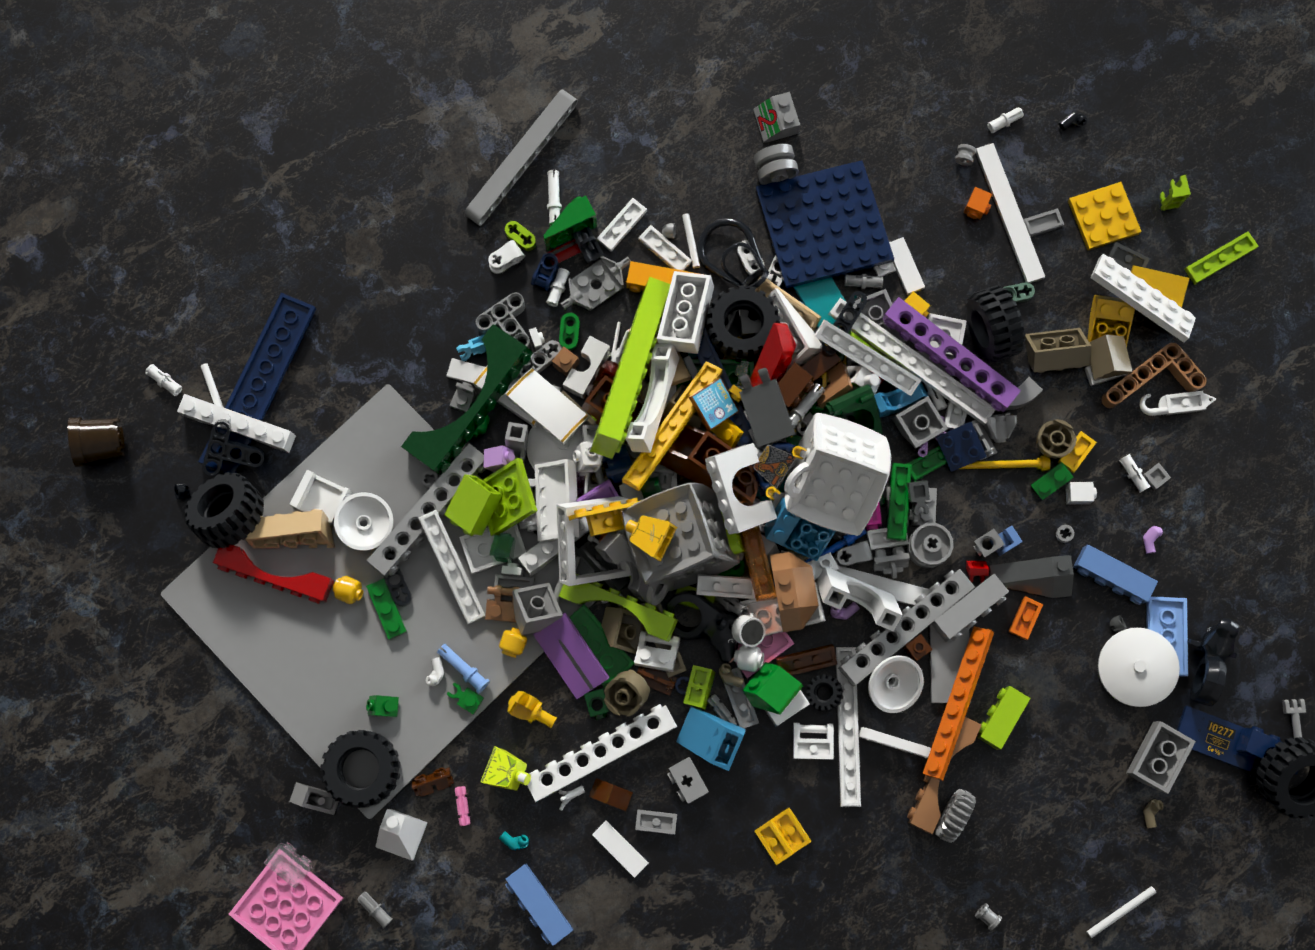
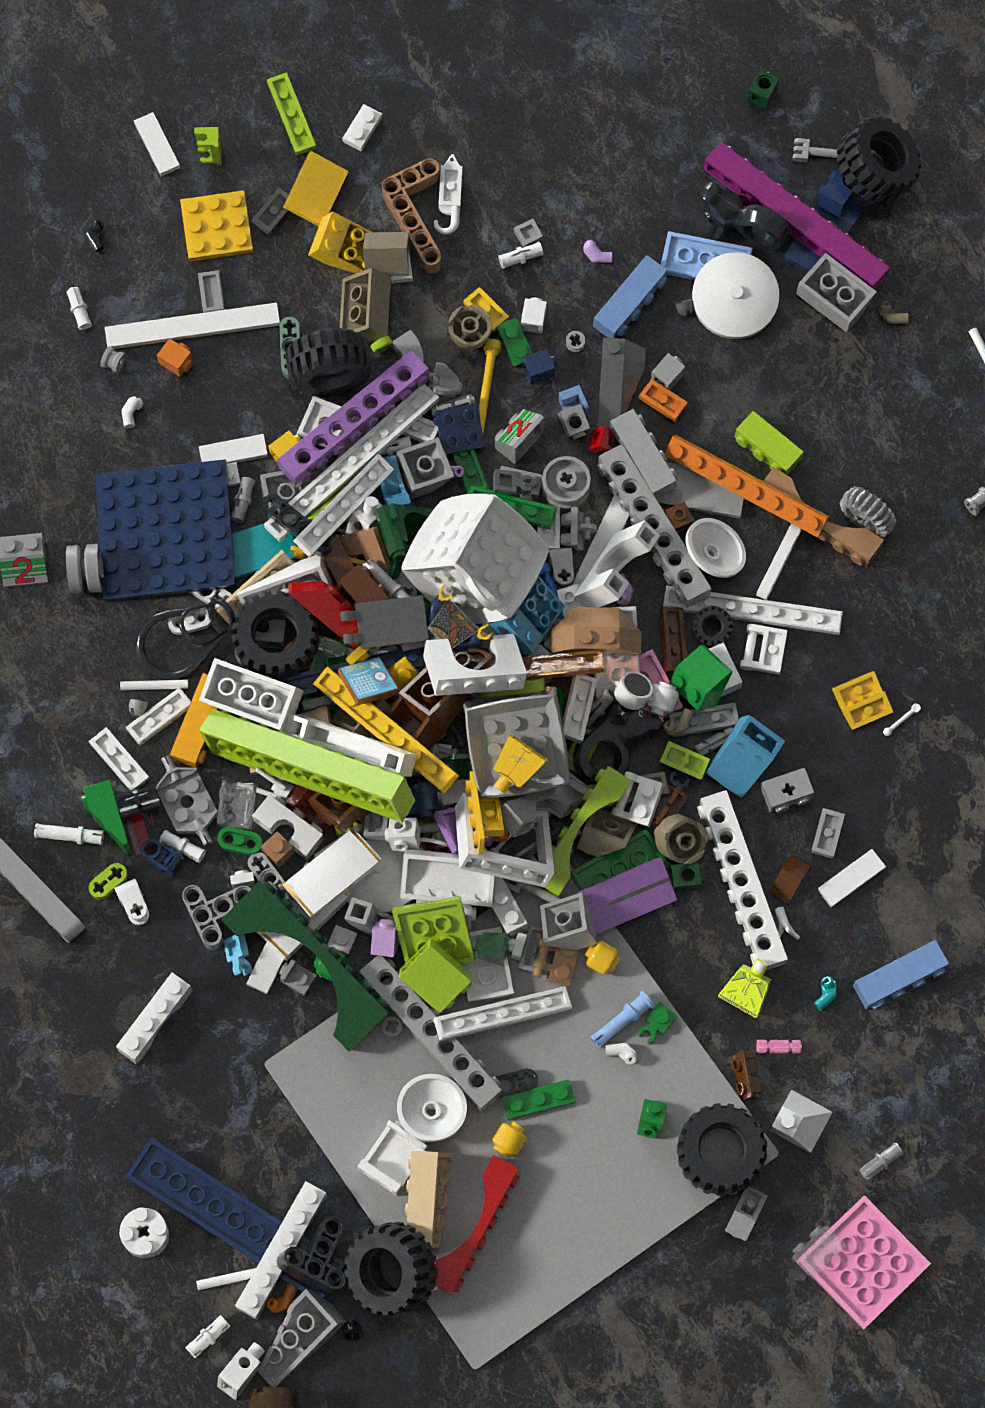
camera: 80 degrees left, 5 degrees down
yellow piece [507,691,557,728] -> none
white plate [1090,254,1196,343] -> none
none -> white arch [116,973,193,1064]
none -> white brick [119,1207,169,1258]
none -> white arm [122,396,143,429]
none -> white tile [134,112,180,176]
none -> clear bracket [216,780,257,829]
none -> white torso [217,1343,265,1400]
none -> light grey wedge [258,1288,346,1387]
none -> orange arm [267,1284,298,1313]
none -> white plate [328,925,357,956]
none -> white plate [342,104,382,151]
none -> lime tile [370,336,393,354]
none -> light grey slope [494,409,544,464]
none -> dark blue brick [523,349,557,385]
none -> light grey brick [651,353,685,390]
none -> magenta brick [704,142,890,290]
none -> white hinge [883,704,921,736]

